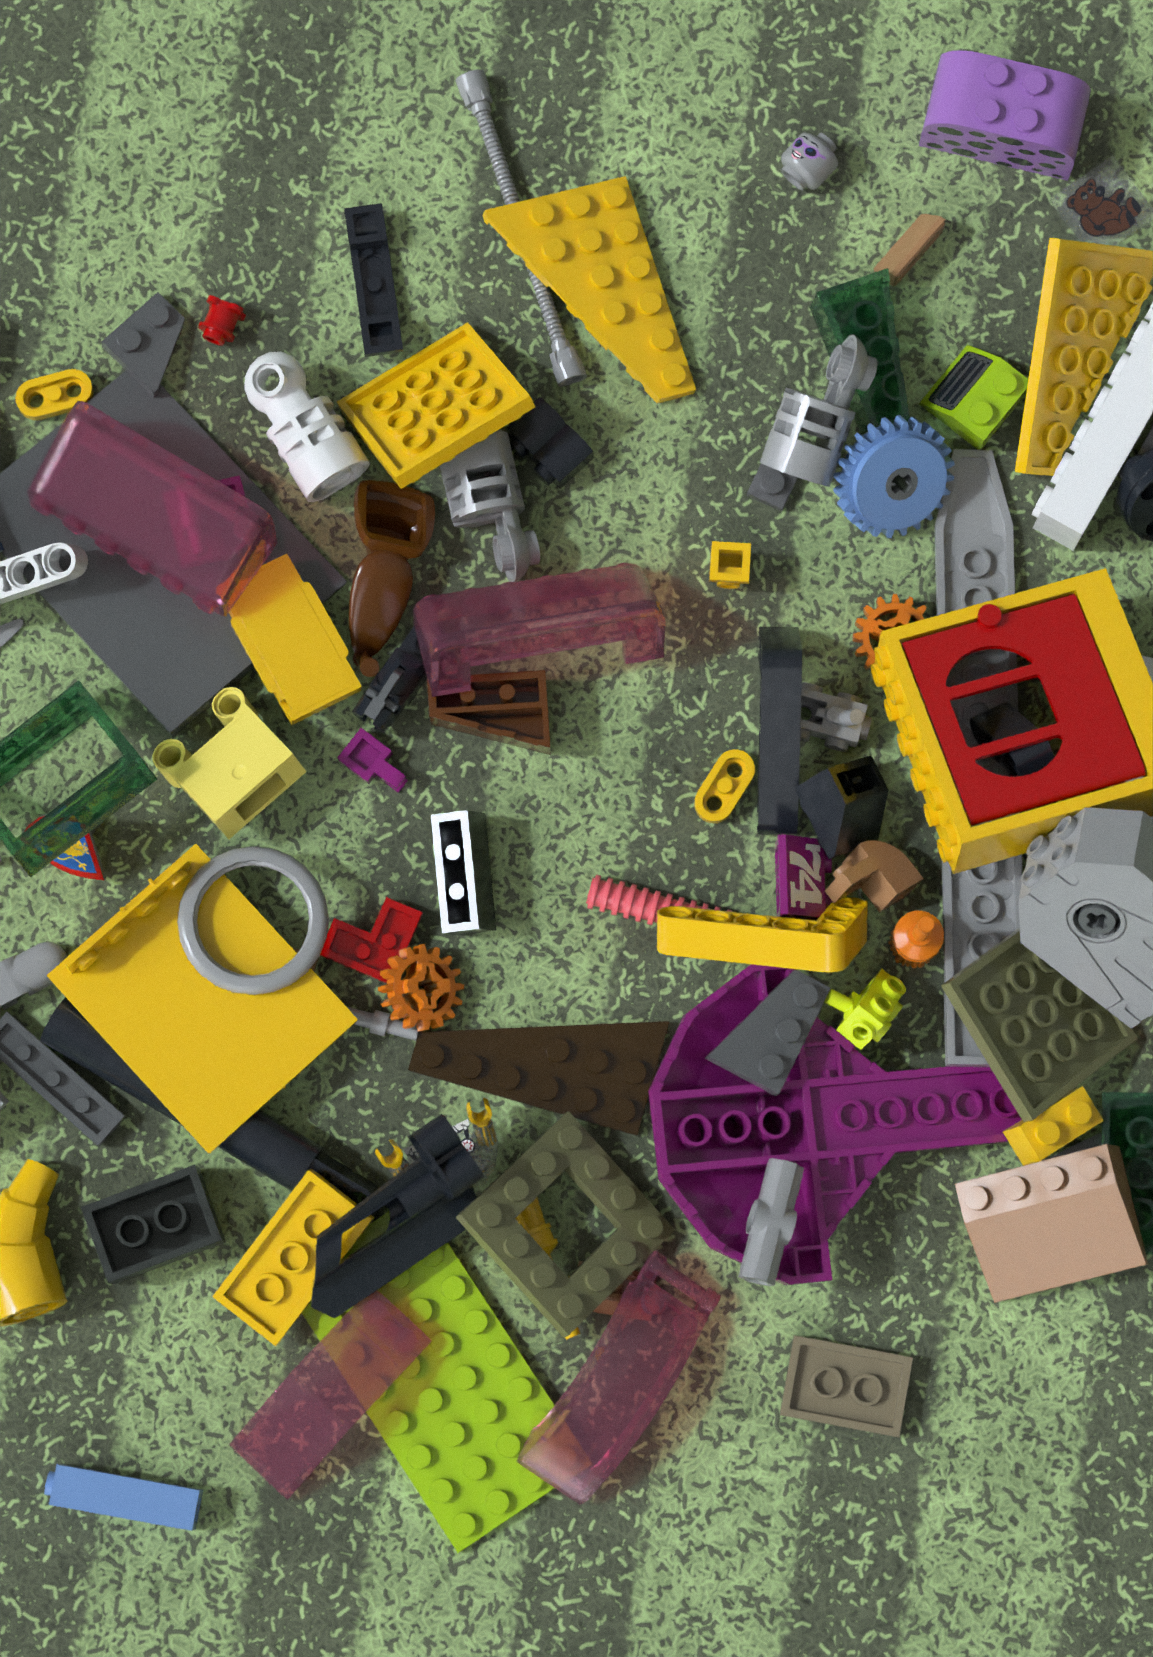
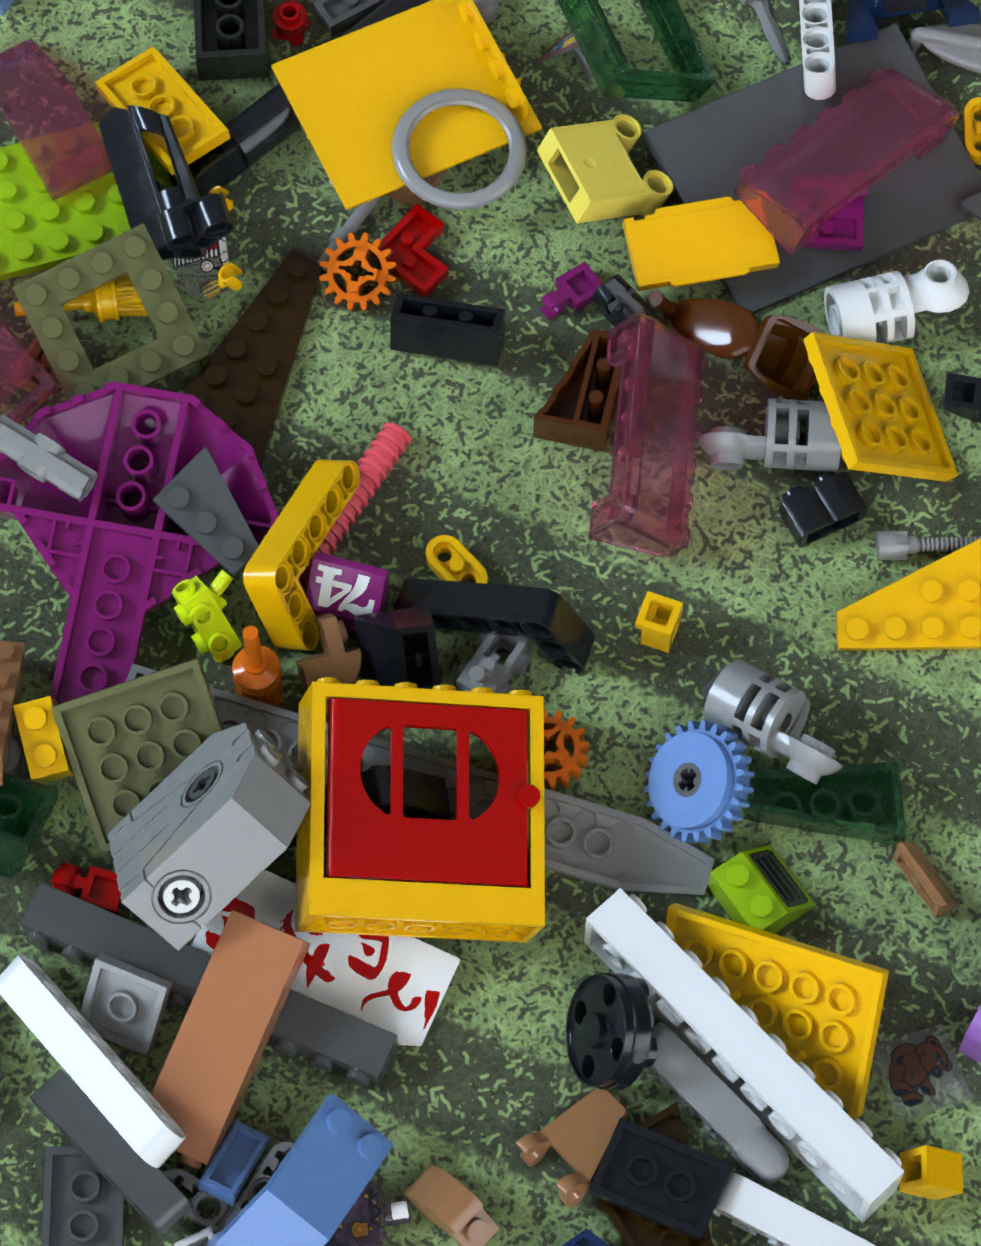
camera: 105 degrees right, 15 degrees down
none -> red brick [271,1,311,46]

